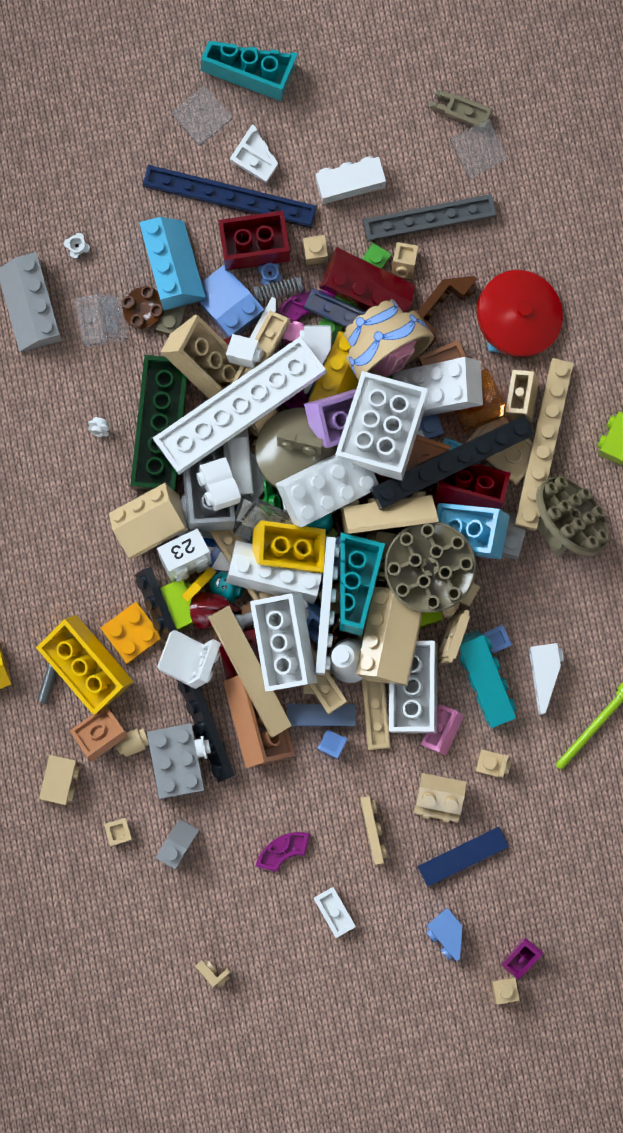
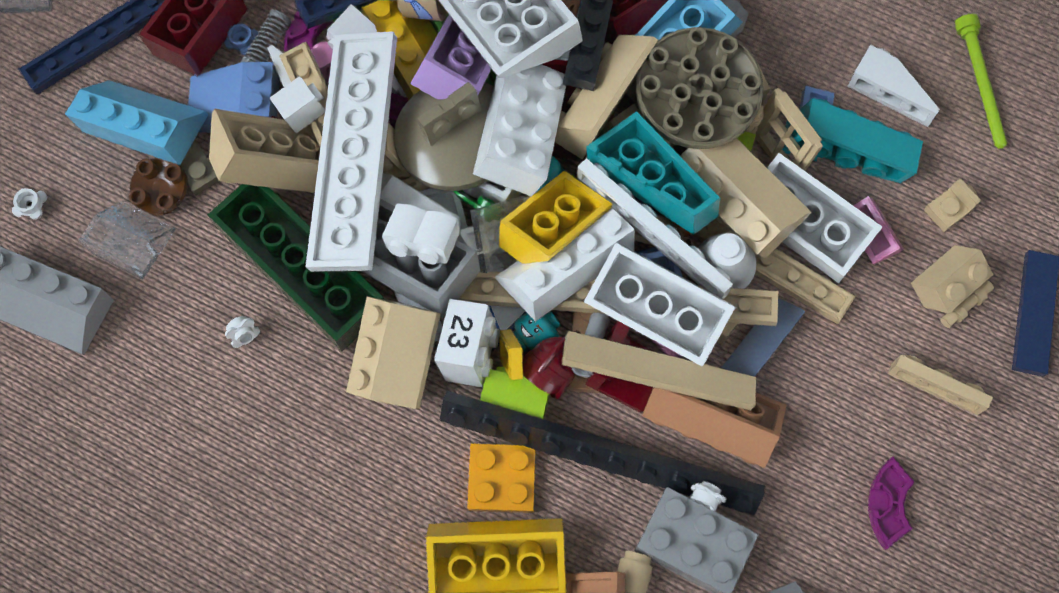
camera: 50 degrees left, 10 degrees down
white bracket [157,630,221,689] -> none
white plate [314,887,356,938] -> none
medium blue panel [317,729,348,760] -> none

